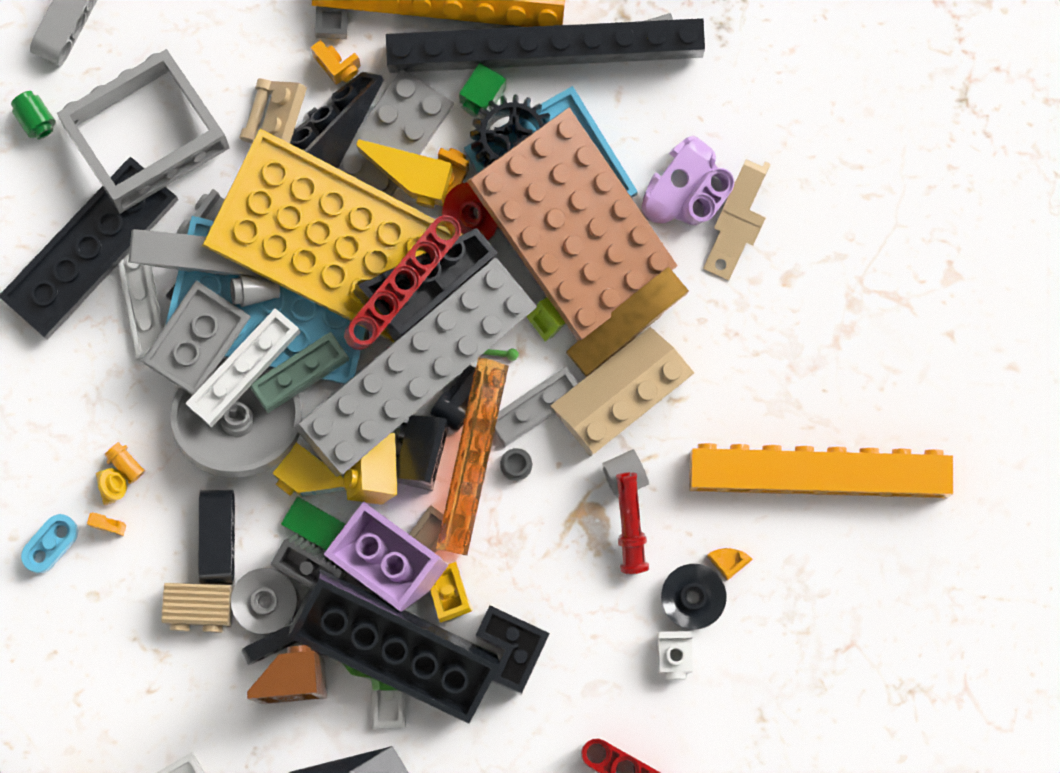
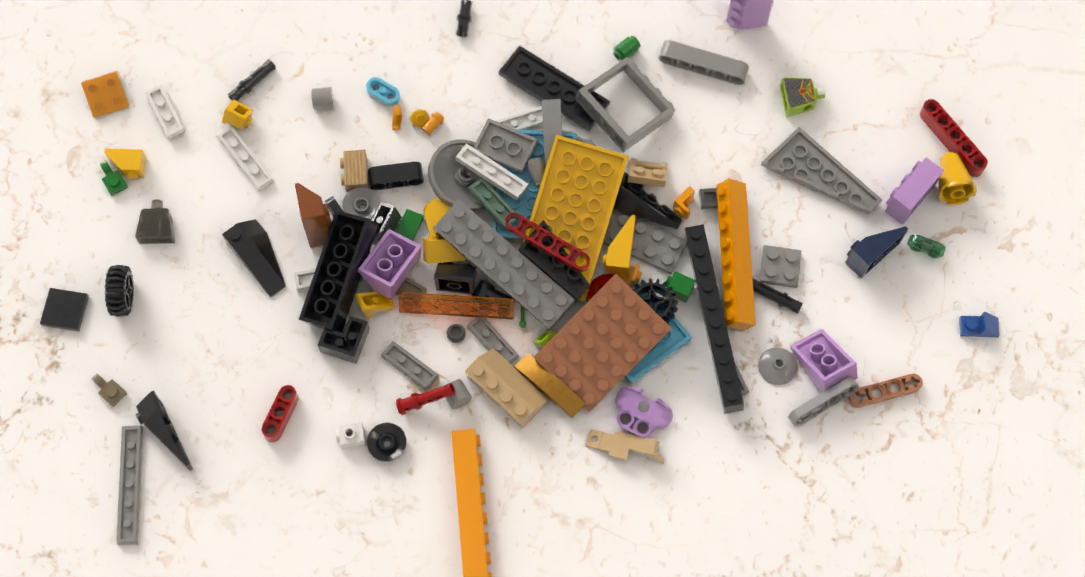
camera: 85 degrees right, 10 degrees down
light orange tile [706,548,753,581] -> none
none -> light grey piece [311,87,334,111]
none -> light grey tile [381,341,439,391]

